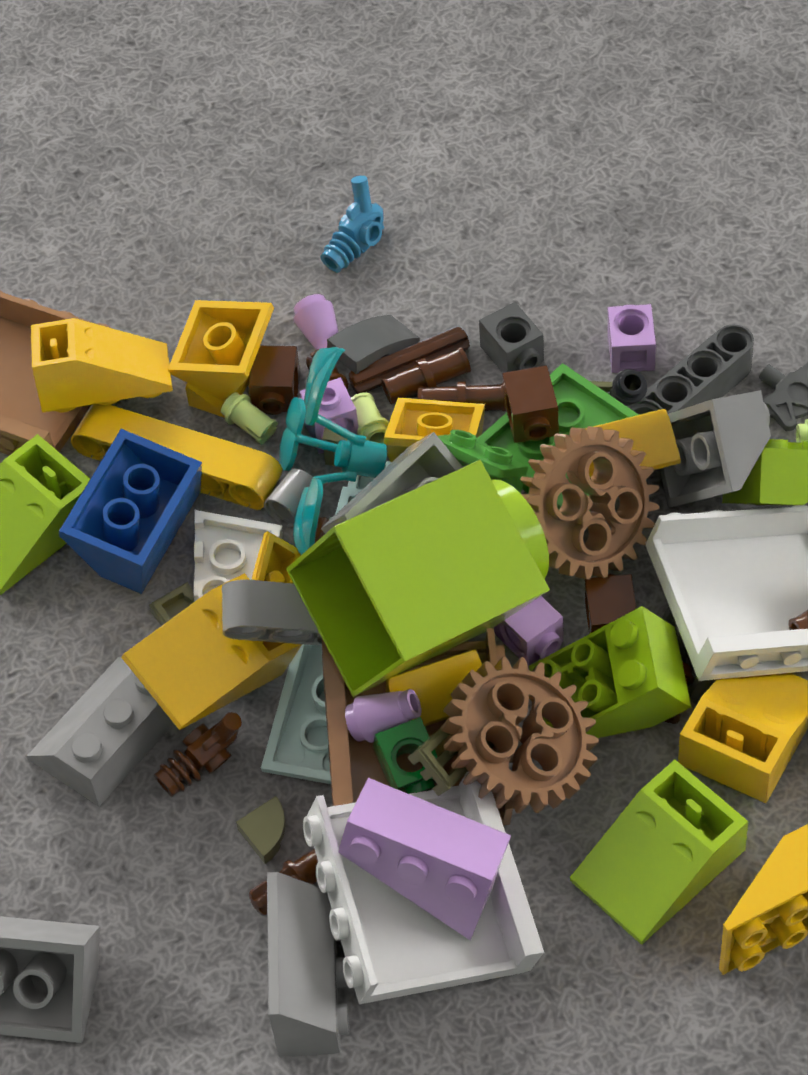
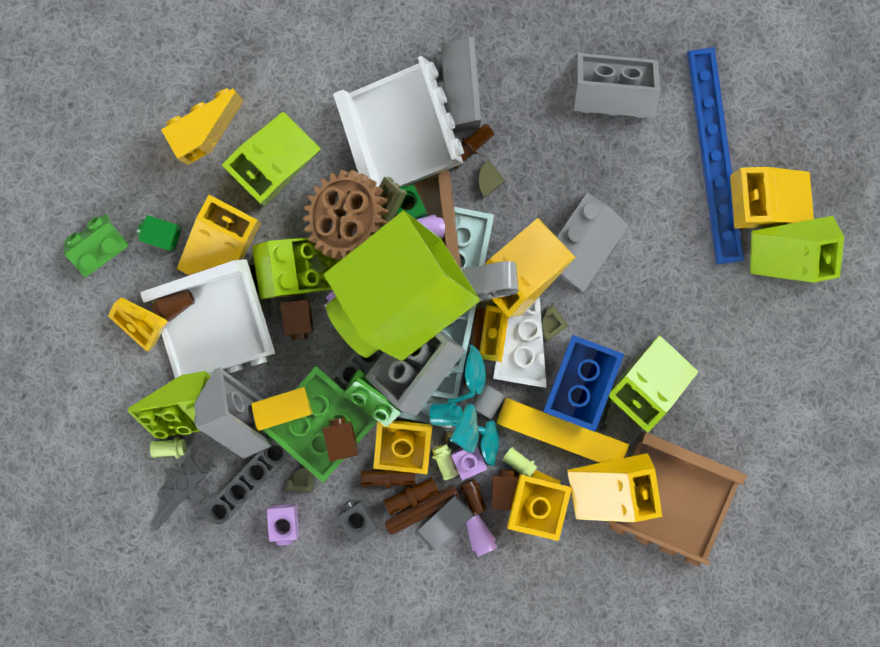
camera: 170 degrees right, 35 degrees up
reddish brown piece [154,712,242,797] -> none
dark azure piece [320,176,384,273] -> none
lavender wedge [338,778,511,941] -> none
medium nougat gear [520,426,659,579] -> none
black pin [608,369,647,406] -> none

